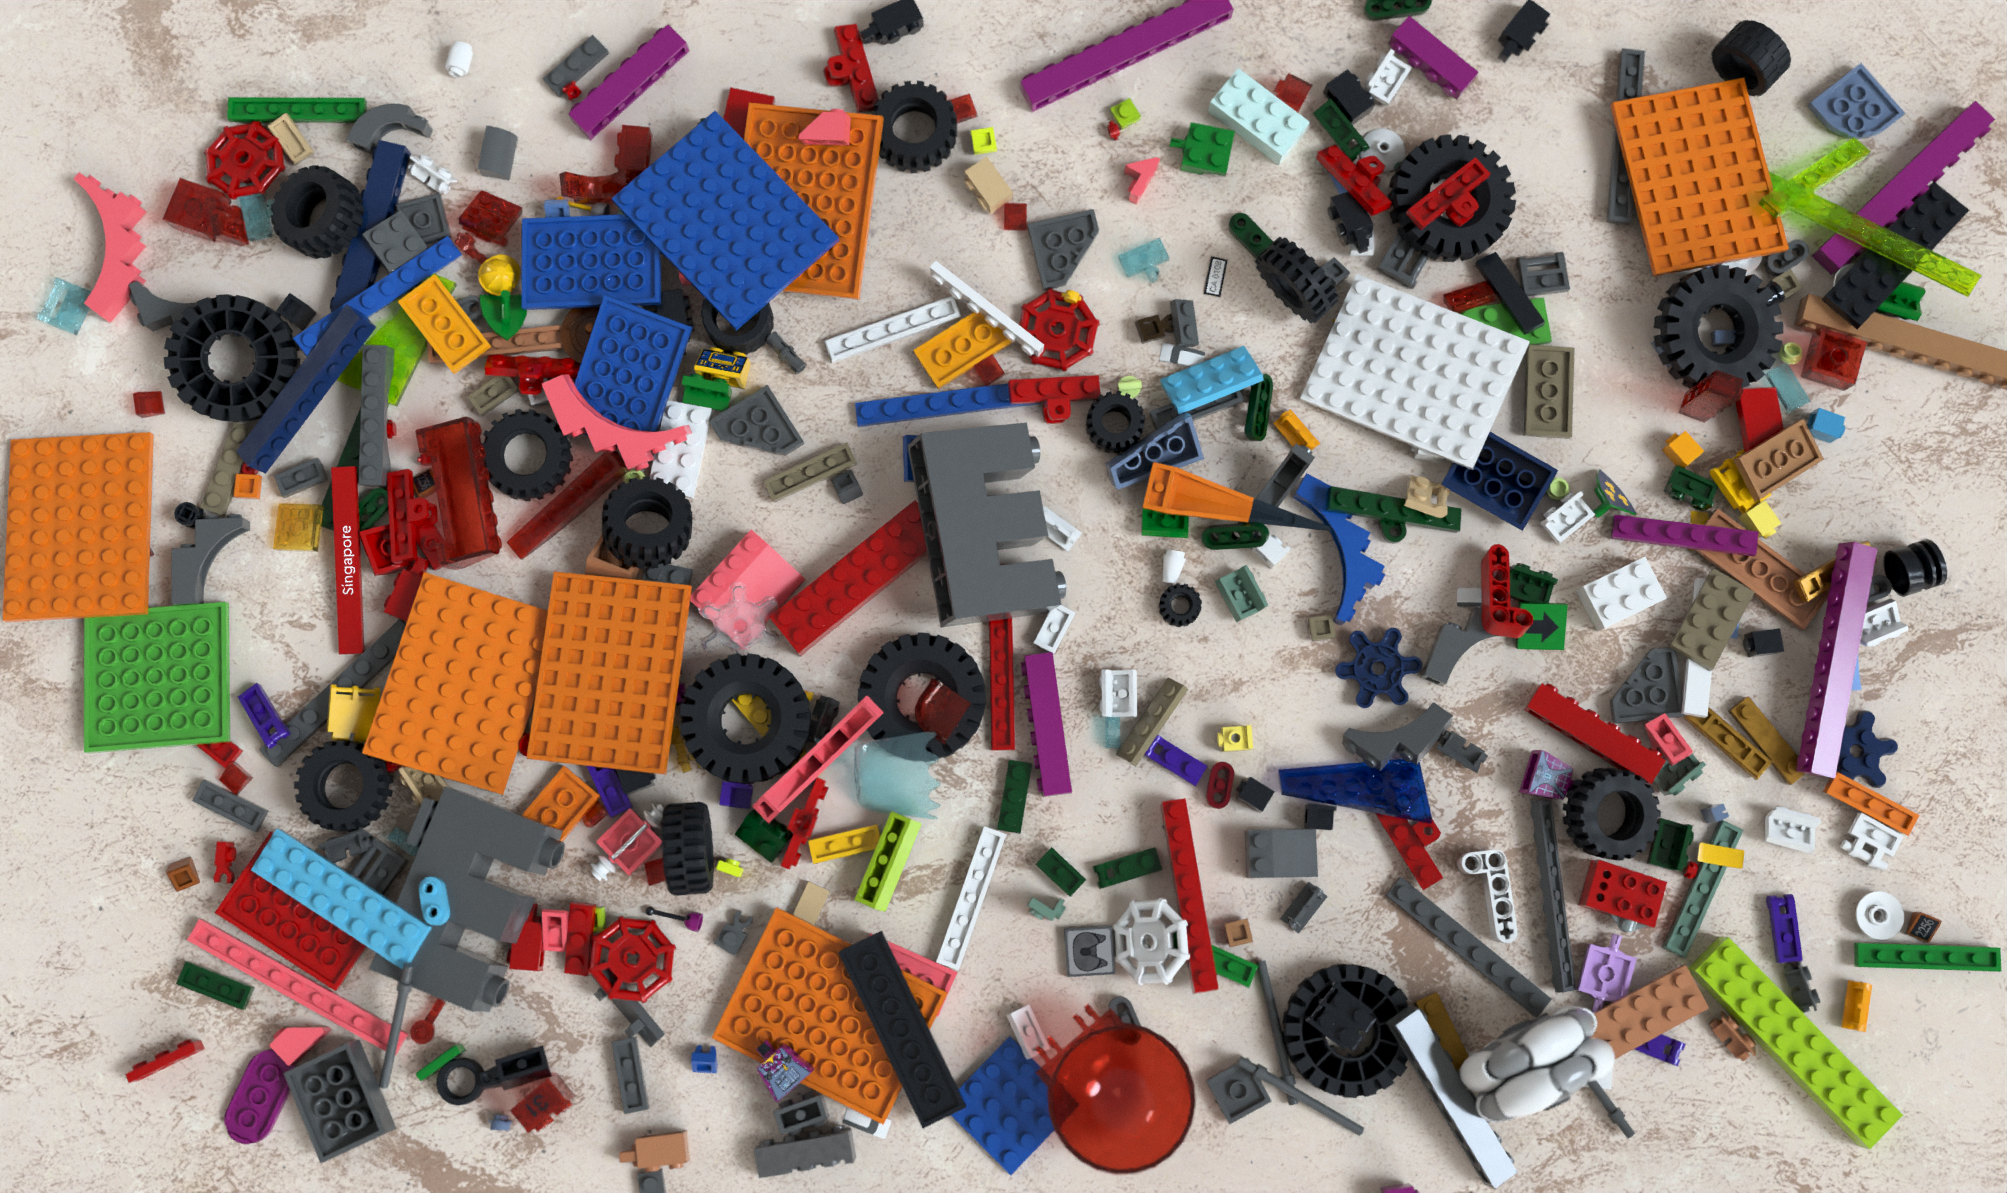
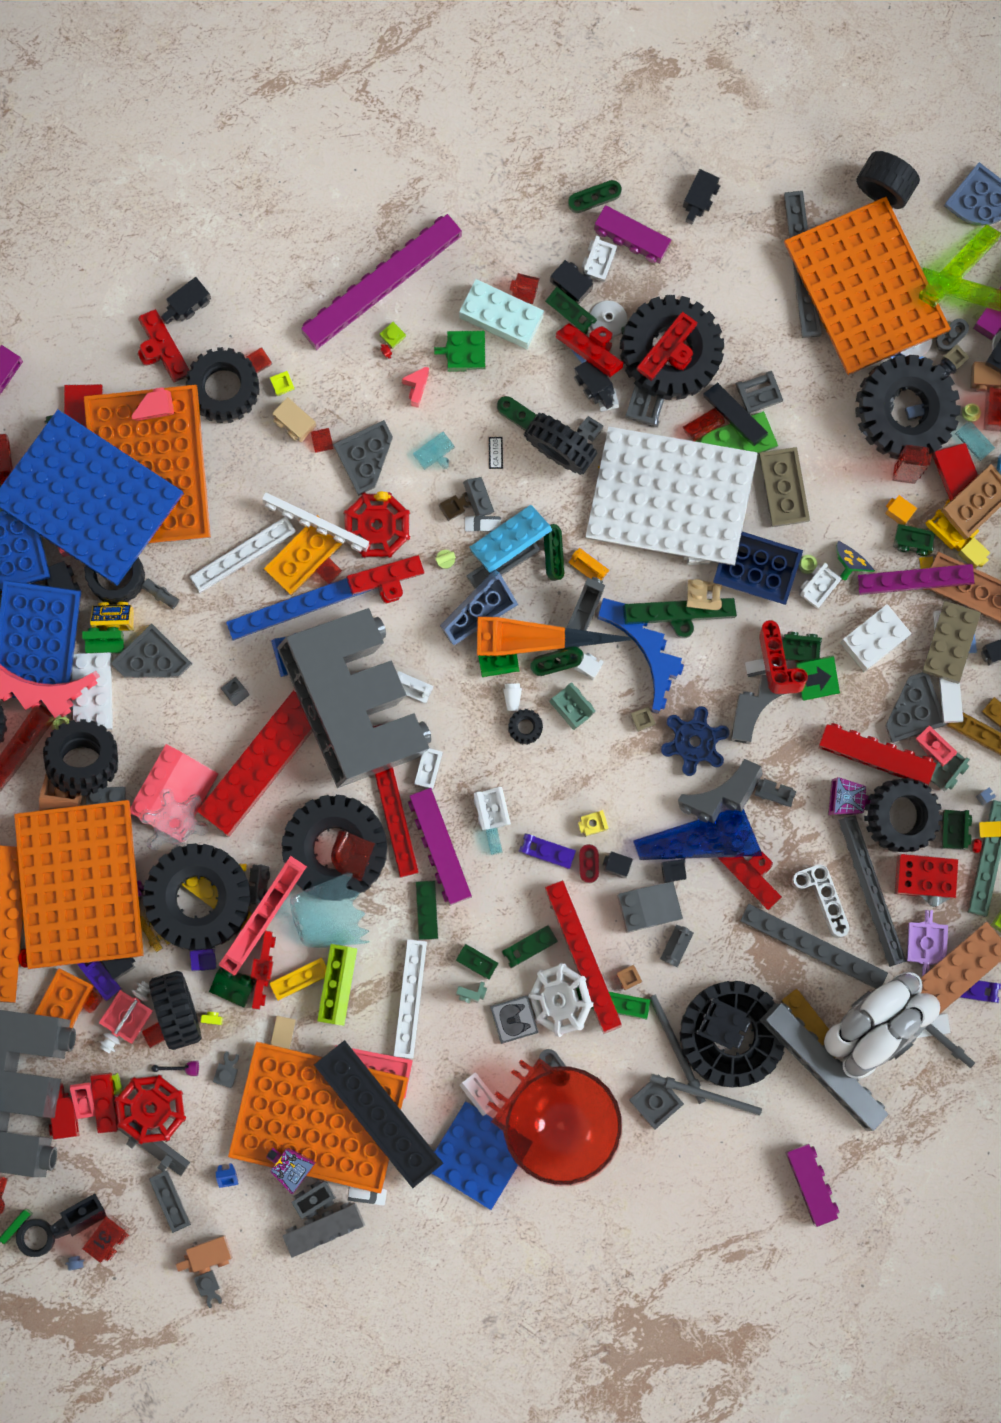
camera: 15 degrees left, 0 degrees up
dark tan plate [763,443,857,503] -> none
black tyre [1086,391,1145,454] -> none
dark tan plate [1116,677,1188,767] -> none

